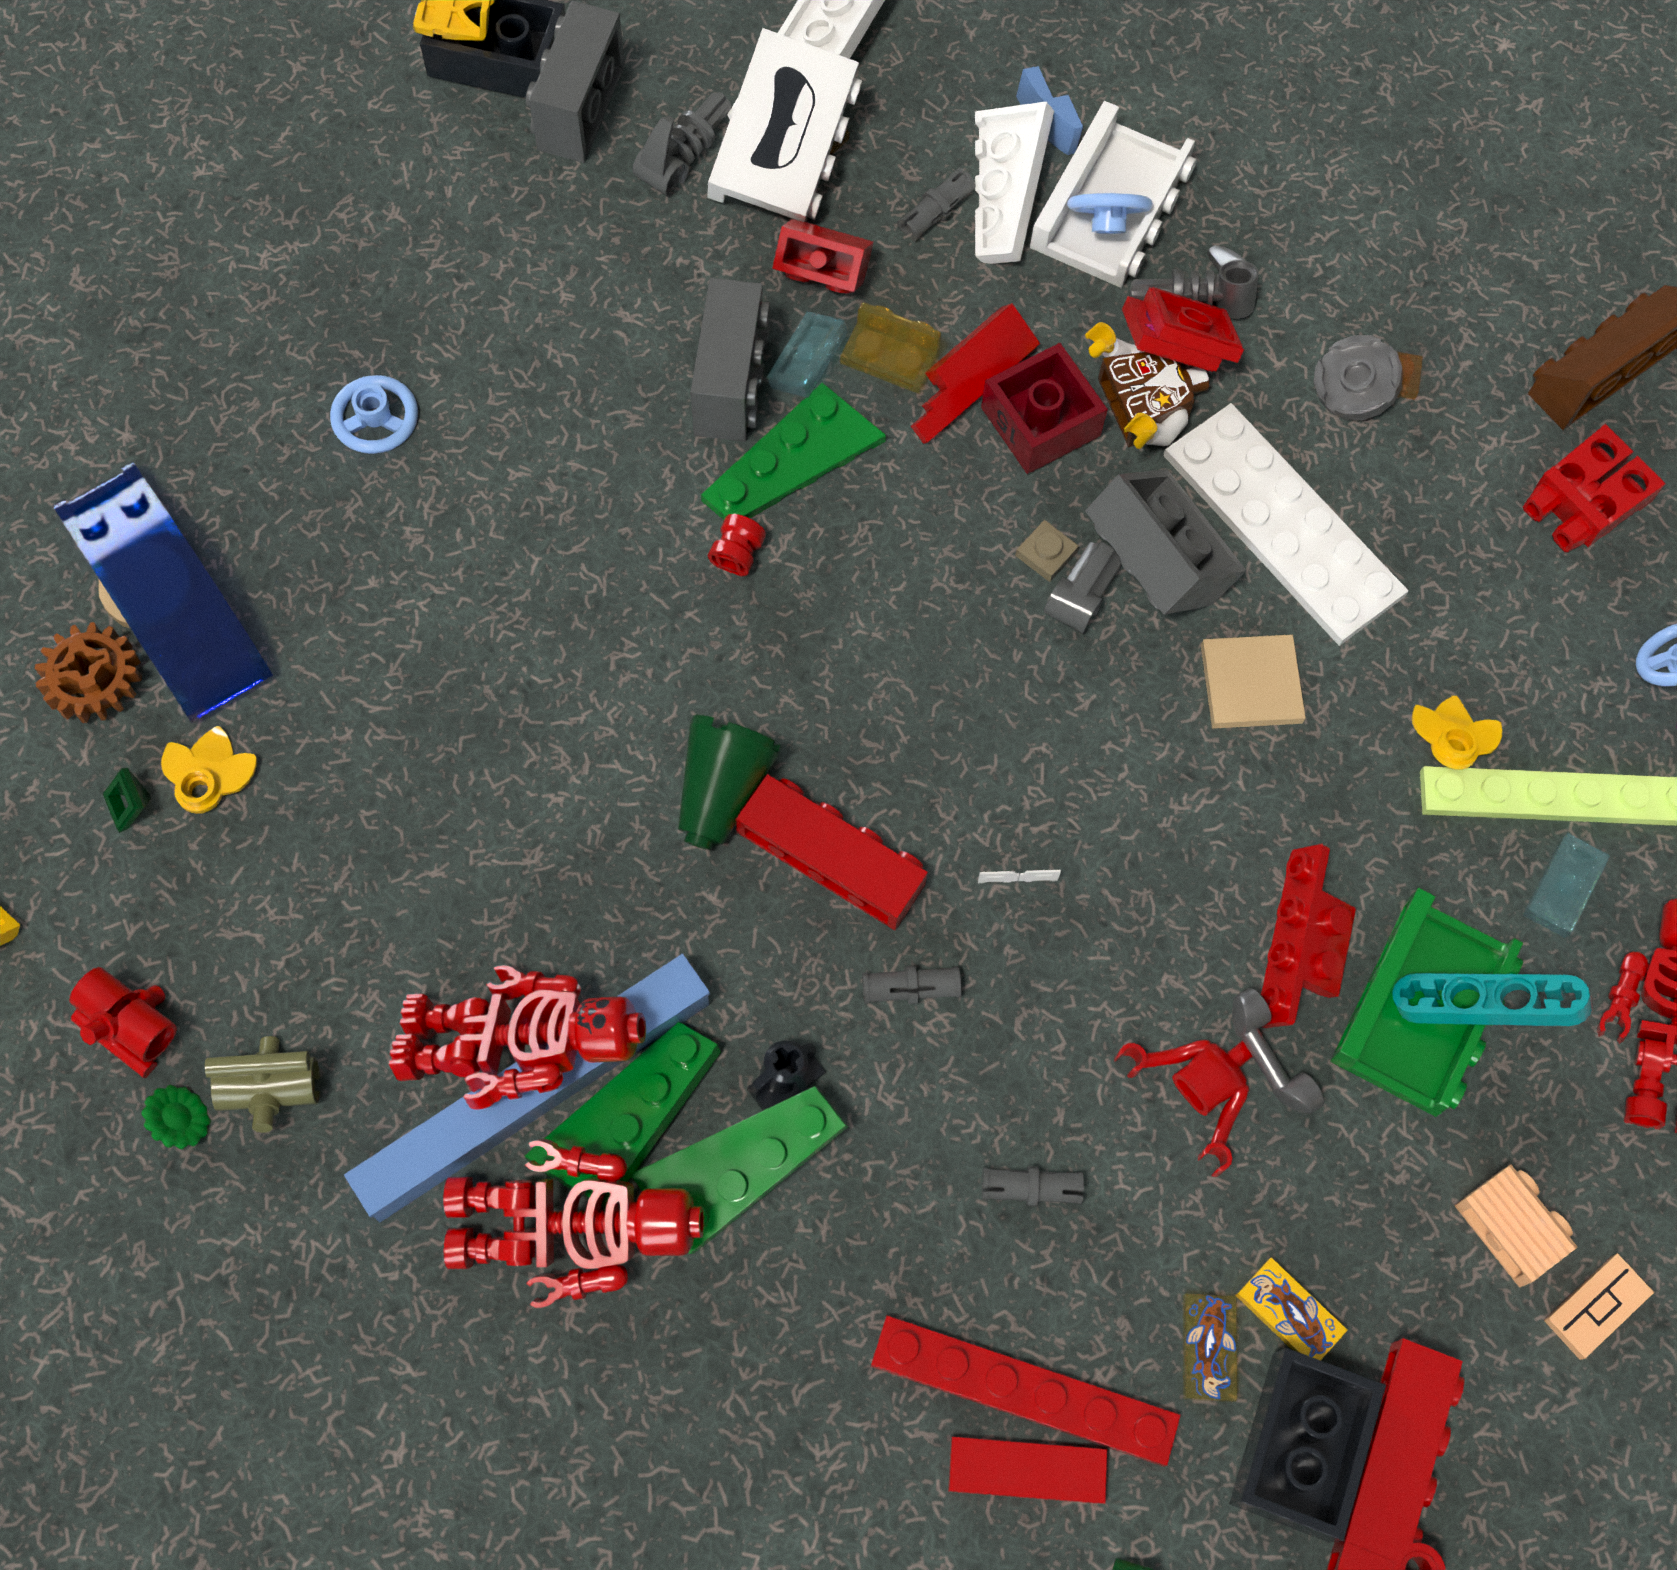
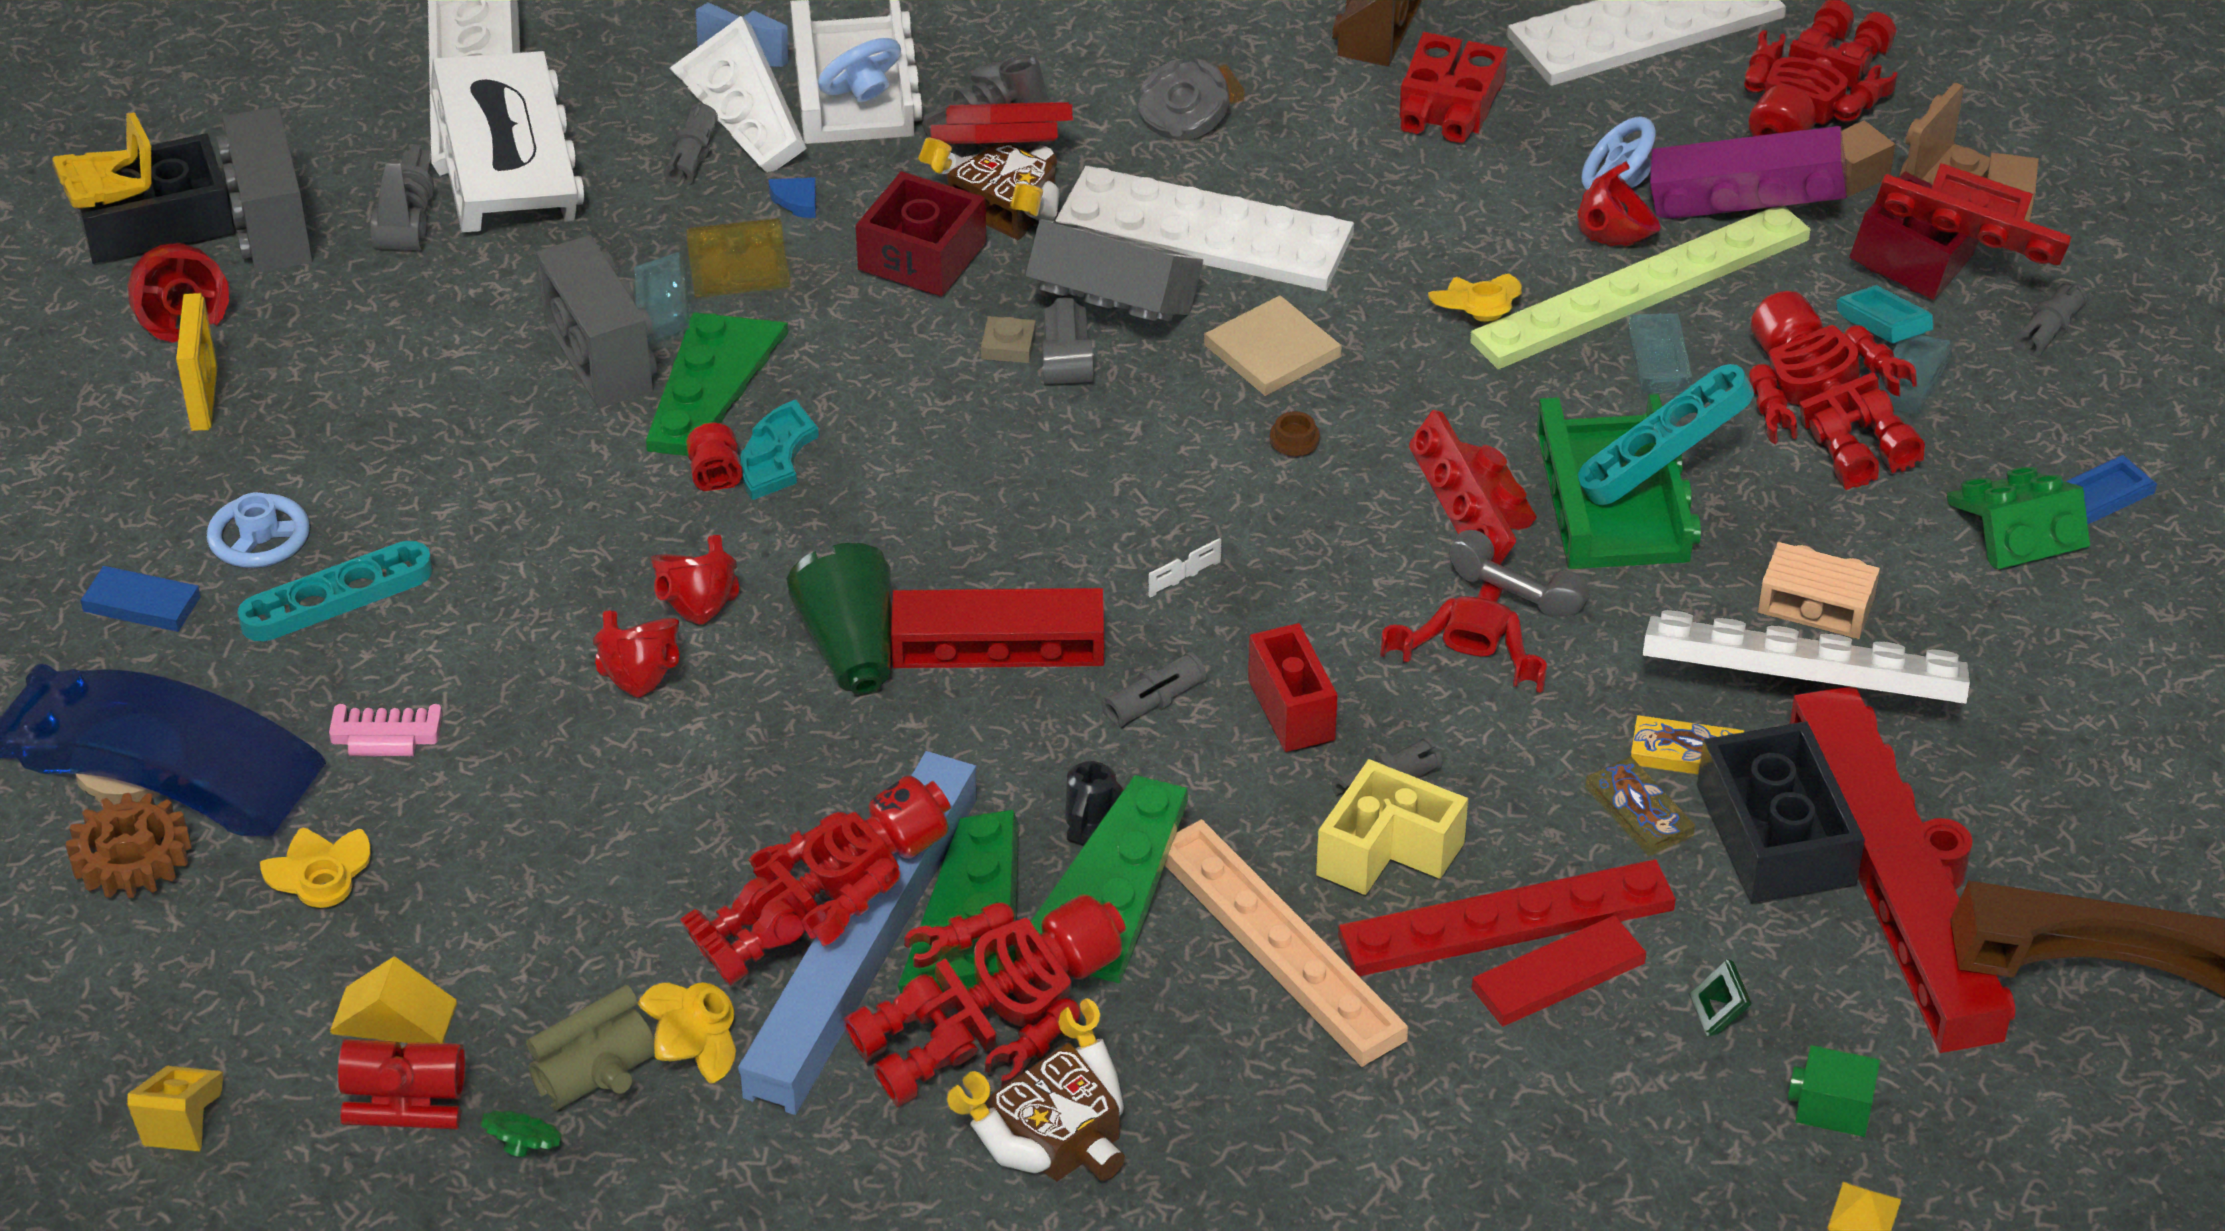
camera: 30 degrees left, 25 degrees down
dark green slope [103,768,151,833] -> none
red brick [772,219,874,293] -> none
red piece [911,303,1040,444] -> none
light nougat tile [1544,1253,1654,1360] -> none
none -> blue tile [80,566,201,632]
none -> red cylinder [127,243,229,343]
none -> yellow tile [176,293,218,431]
none -> teal beam [237,541,433,642]
none -> bright pink piece [329,704,442,756]
none -> yellow slope [330,956,457,1043]
none -> red helmet [593,610,680,698]
none -> yellow plate [637,982,736,1083]
none -> red helmet [651,535,739,625]
none -> teal tile [741,399,819,500]
none -> blue tile [768,178,816,218]
none -> torso [947,999,1125,1182]
none -> light nougat plate [1165,819,1408,1067]
none -> red brick [1248,623,1338,752]
none -> reddish brown plate [1270,411,1320,456]
none -> light yellow brick [1316,759,1468,895]
none -> red helmet [1577,161,1661,246]
none -> white plate [1643,610,1970,704]

